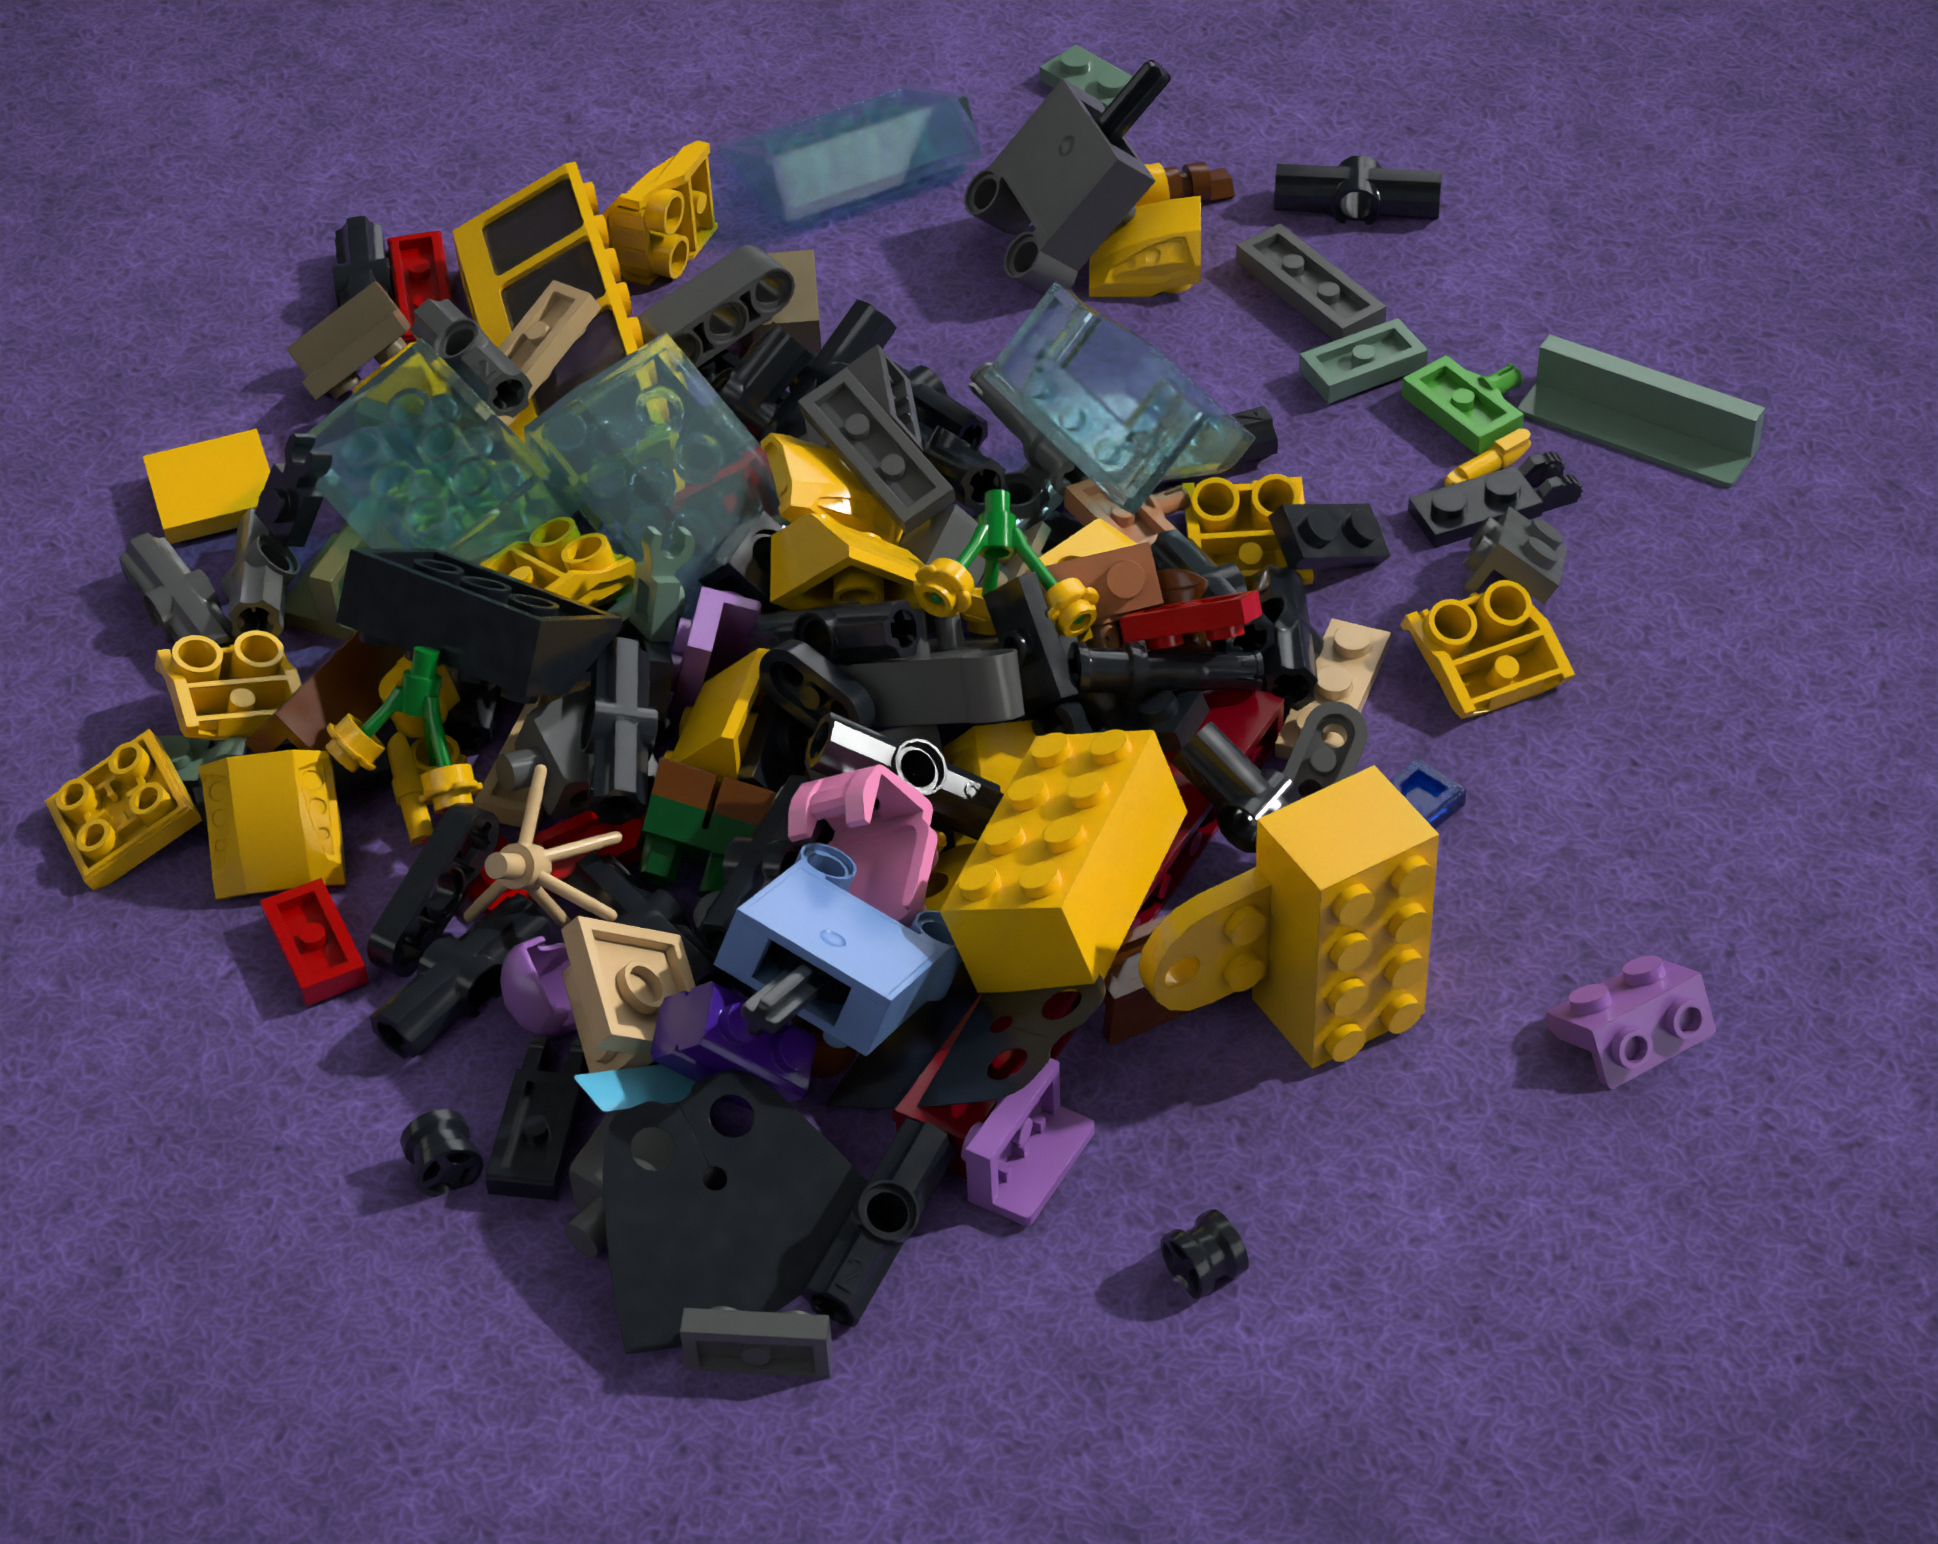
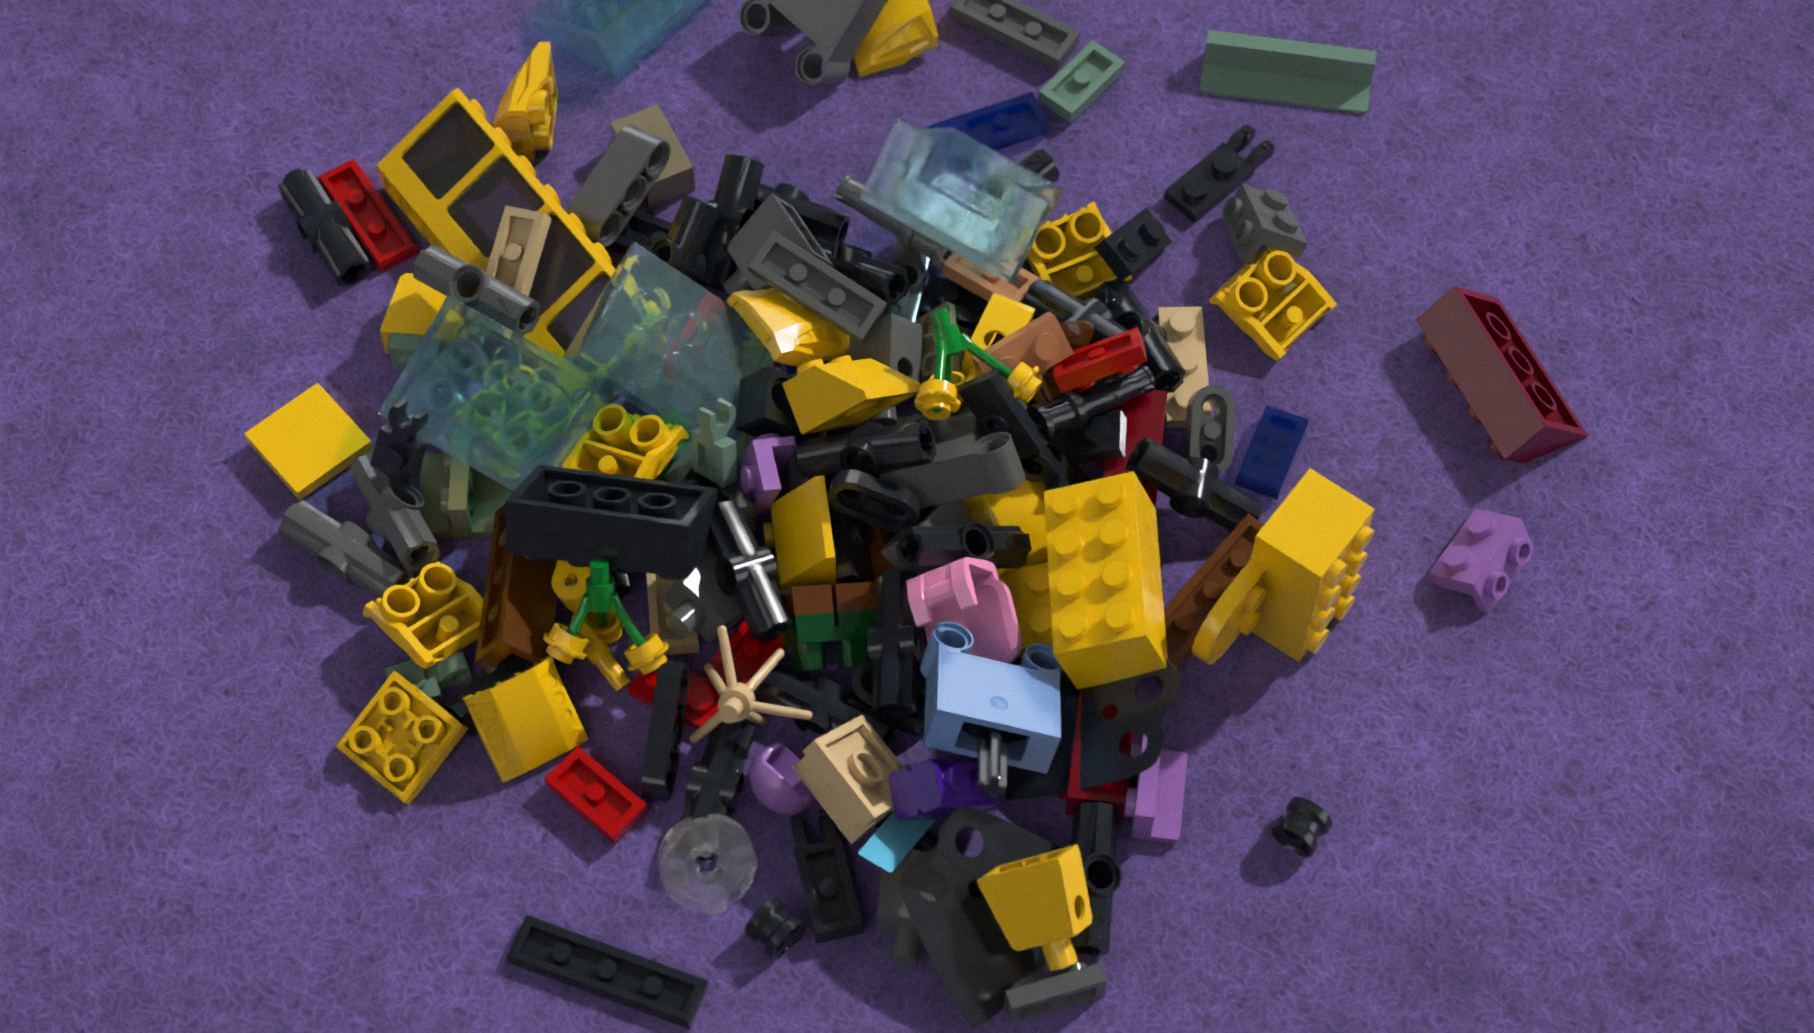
camera: 25 degrees left, 15 degrees up
dark tan bracket [288,282,411,400] -> none
bright green plate [1401,355,1524,455] -> none
yellow piece [1444,429,1531,487] -> none
none -> black tile [506,915,709,1029]
none -> clear plate [658,814,758,915]
none -> clear blue plate [922,91,1049,171]
none -> yellow torso [977,845,1092,971]
none -> dark red slope [1416,286,1588,463]

